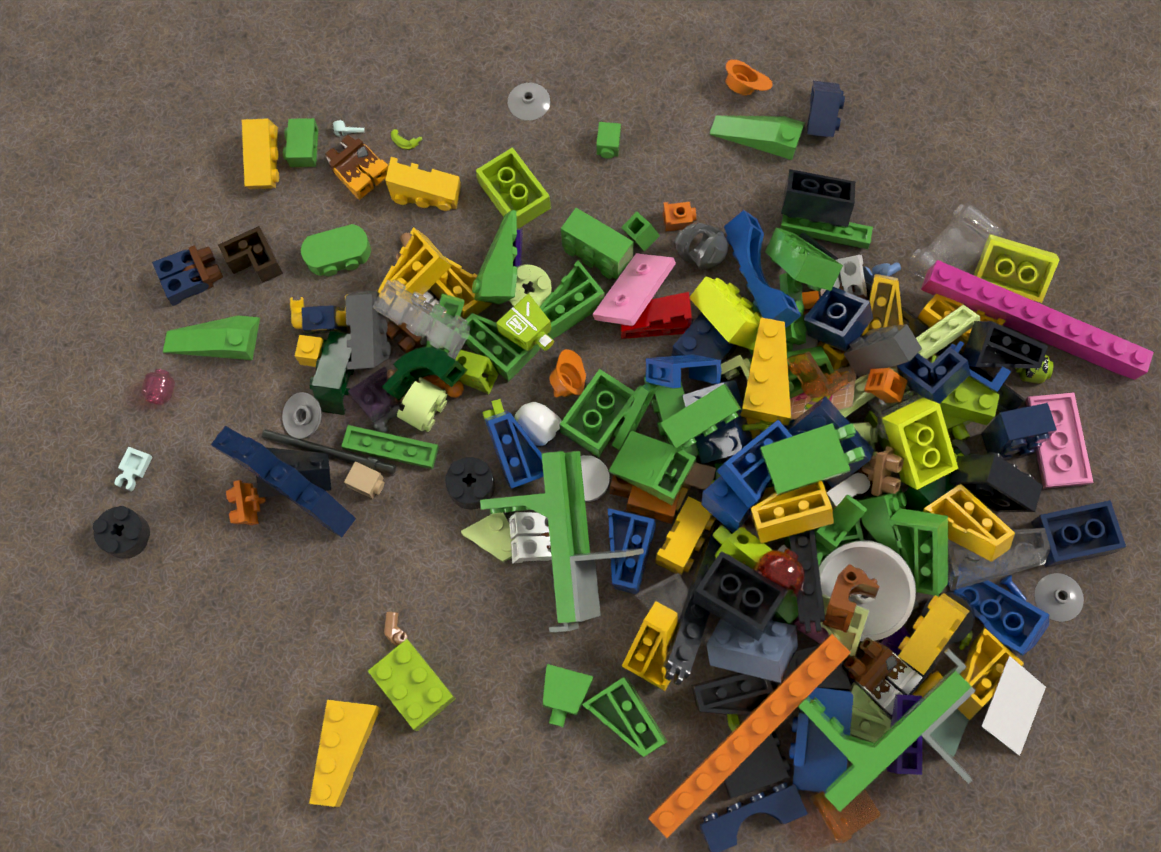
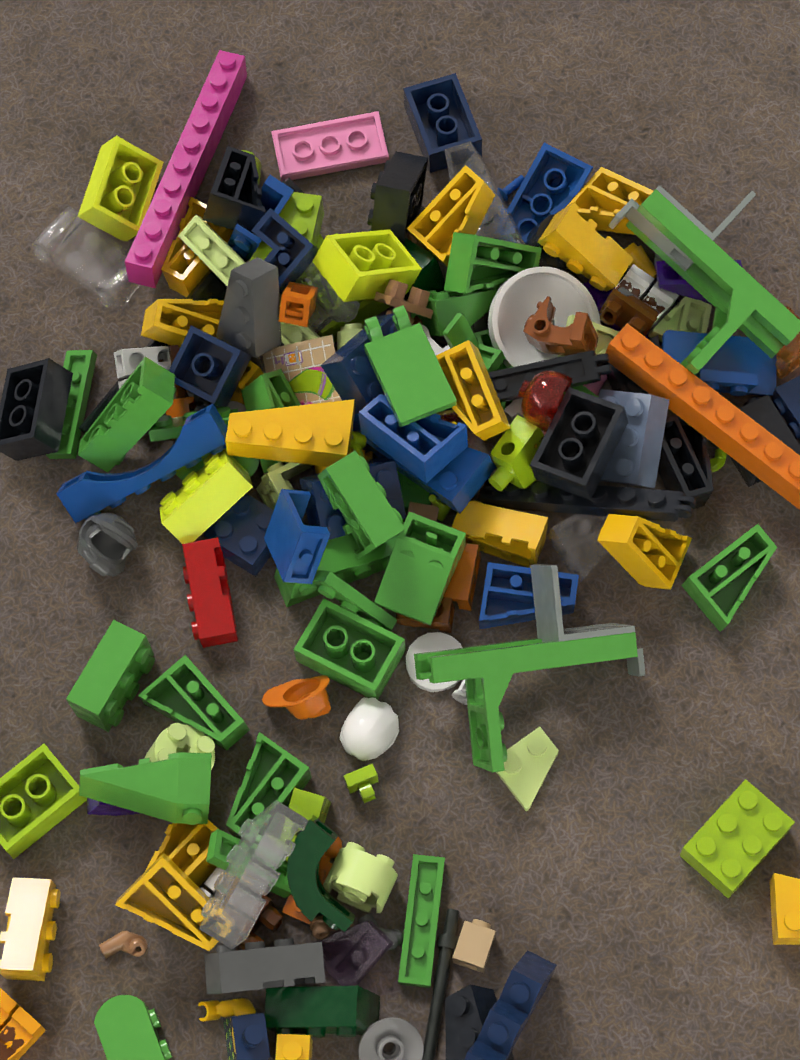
camera: 95 degrees left, 5 degrees down
medium nougat arm [384,612,408,646] -> none
black brick [445,457,495,510] -> none
blue wedge [485,411,544,488] -> none
lime torso [496,293,554,351] -> none
white hips [509,512,552,563] -> none
bright green torso [543,664,593,727] -> none
bright pink plate [592,253,676,326] -> none
bright green brick [621,212,660,252] -> none
orange brick [663,202,696,231] -> none
clear orange bracket [787,352,853,398] -> none
medium blue plant [863,262,901,284] -> none
dark blue brick [981,403,1057,460] -> none
white sticker [982,656,1046,756] -> none
light grey dish [1034,573,1084,622] -> none

